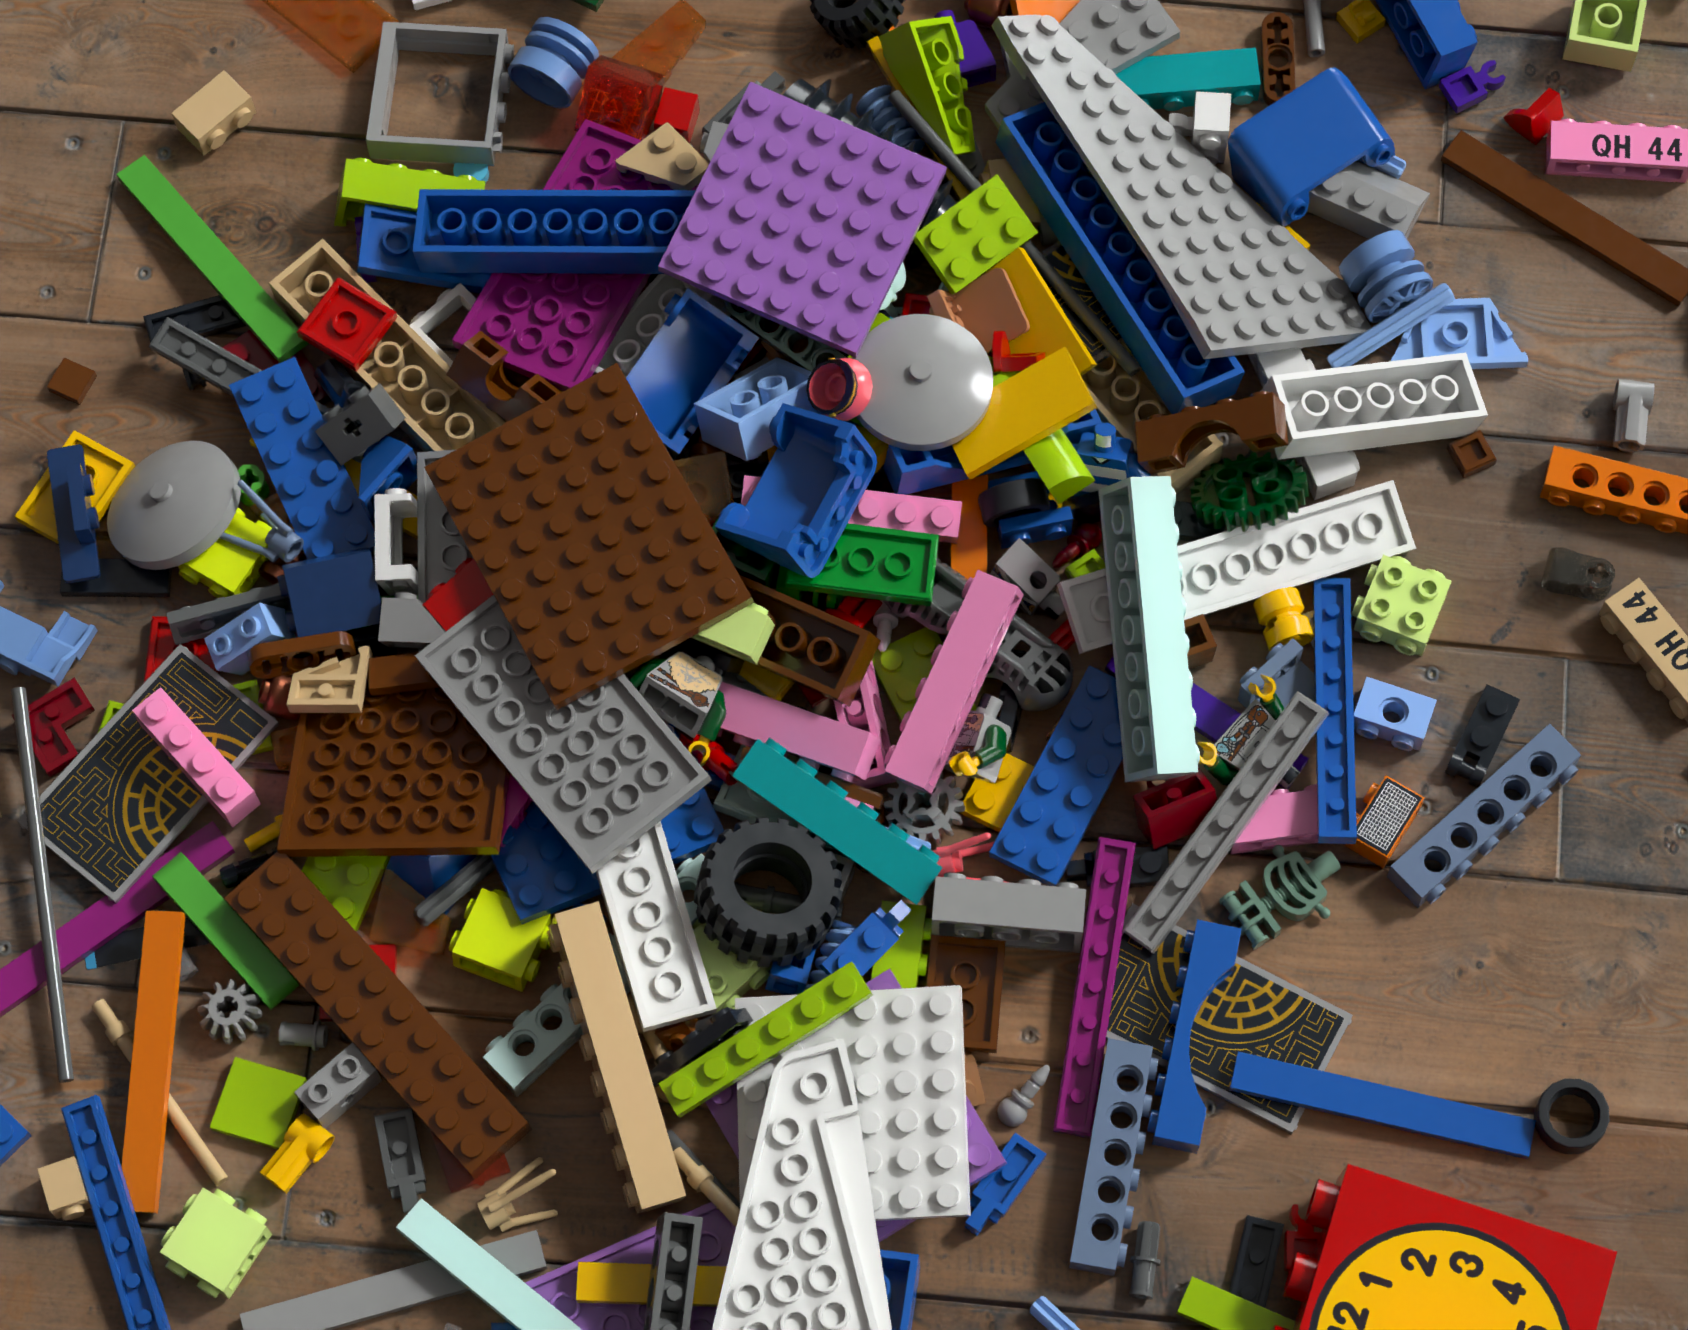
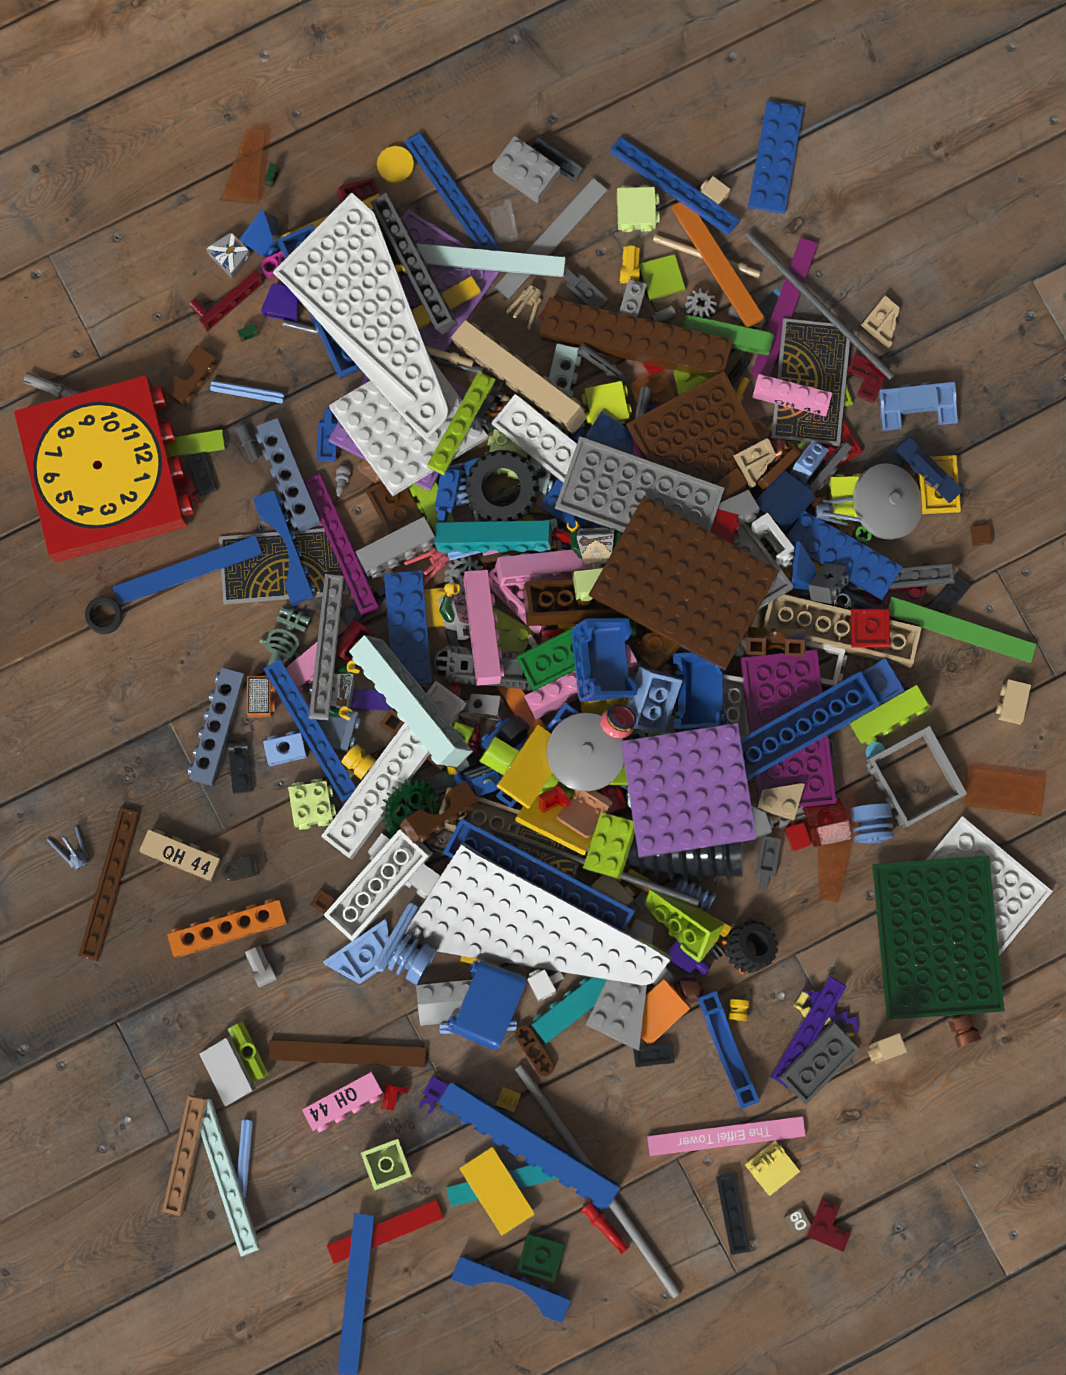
camera: 145 degrees right, 10 degrees up
none -> dark grey pin [577,343,629,384]

